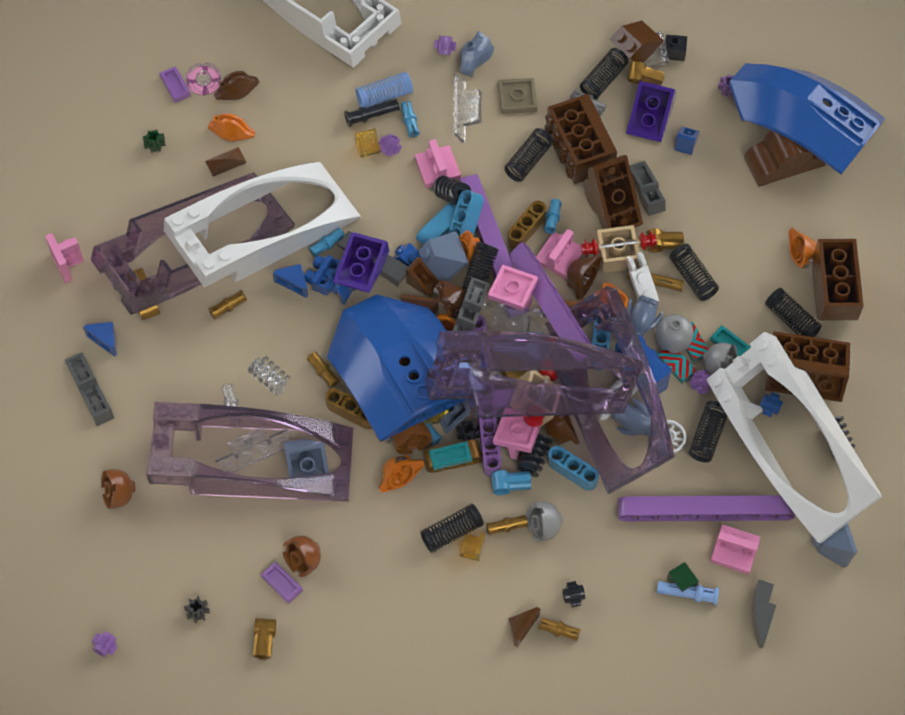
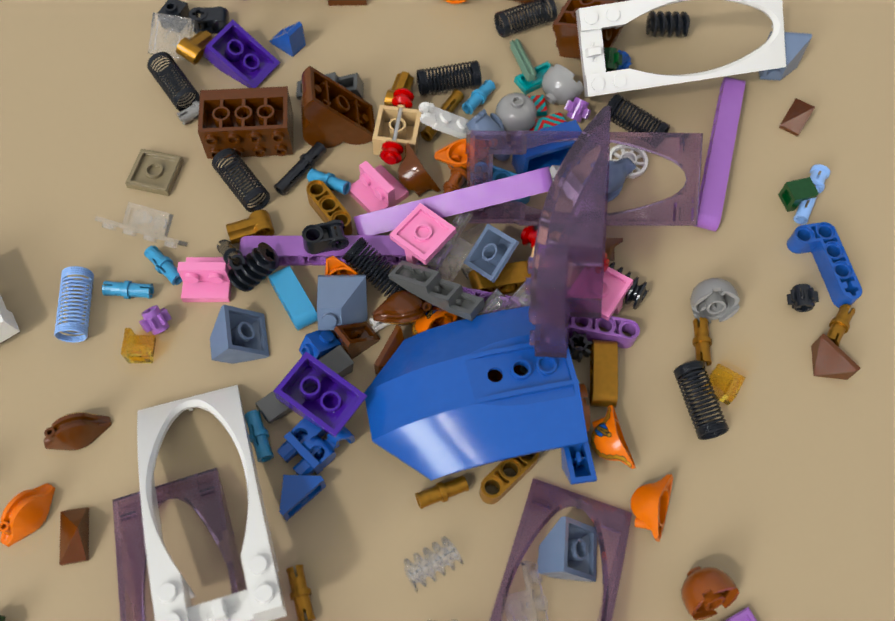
camera: 75 degrees left, 0 degrees up
black pin [344,99,400,127] -> none
teal tile [429,441,472,470] -> none
medium lavender gear [434,36,456,55] -> none
dark azure beam [448,190,484,236] -> none
sand blue animal [460,31,494,78] -> none
dark azure piece [491,470,531,495] -> none
dark azure beam [547,446,599,491] -> none
reddish brown slope [610,20,664,63] -> none
bright pink bracket [710,524,760,575] -> none
dark grey slope [752,580,776,648] -> none
none -> reddish brown hat [44,412,112,451]
none -> dark azure pin [144,245,182,285]
none -> black piece [189,6,229,34]
none -> sand blue slope [210,305,269,364]
none -> black pin [217,239,245,270]
none -> pearl gold piece [226,210,275,244]
none -> black pin [274,142,327,196]
none -> black piece [302,220,349,254]
none -> dark azure pin [462,80,496,115]
none -> sand green axle [510,39,537,82]
none -> blue slope [561,442,597,485]
none -> dark green gear [604,47,622,72]
none -> orange hat [630,474,673,542]
none -> reddish brown slope [779,98,815,137]
none -> blue beam [786,222,862,308]

